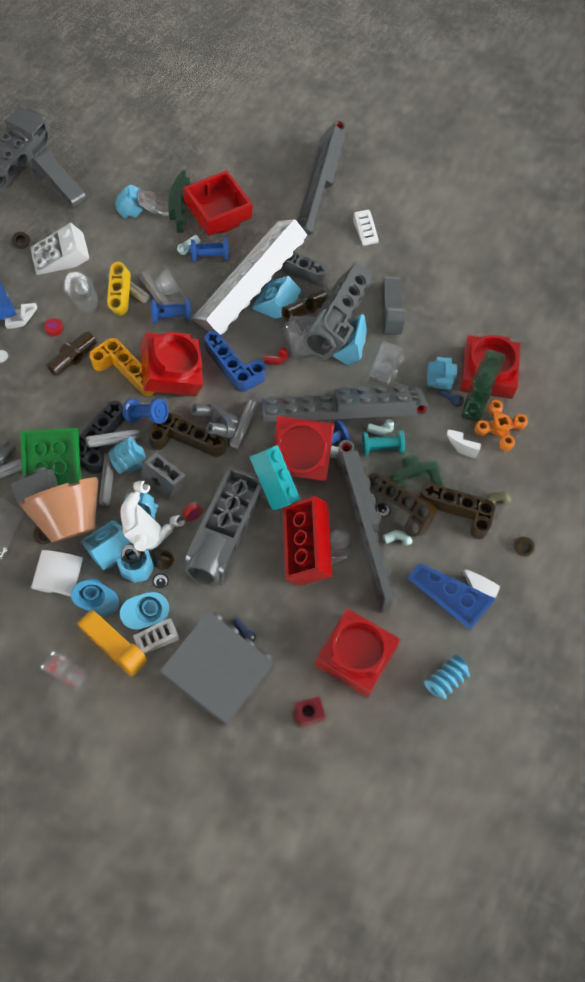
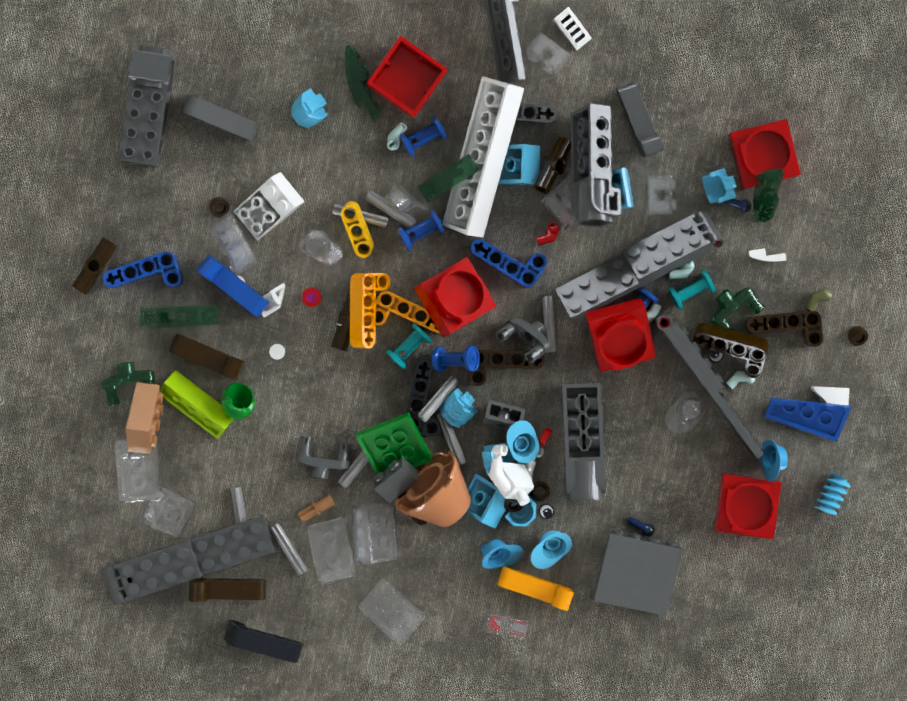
camera: 15 degrees left, 25 degrees up
white slope [31,550,83,596] -> none
white slope [133,618,179,654] -> none
clear slope [137,189,169,217] -> none
teal brick [249,445,300,511] -> none
red brick [283,496,332,586] -> none
dark red brick [292,696,326,728] -> none
orange gear [474,399,528,452] -> none
none -> clear slope [210,212,260,275]
none -> light orange beam [350,273,390,349]
none -> teal hose [386,323,432,369]
none -> clear green slope [418,154,479,203]
none -> medium azure piece [506,420,540,463]
none -> clear brick [525,32,571,75]
none -> dark azure piece [759,439,788,482]

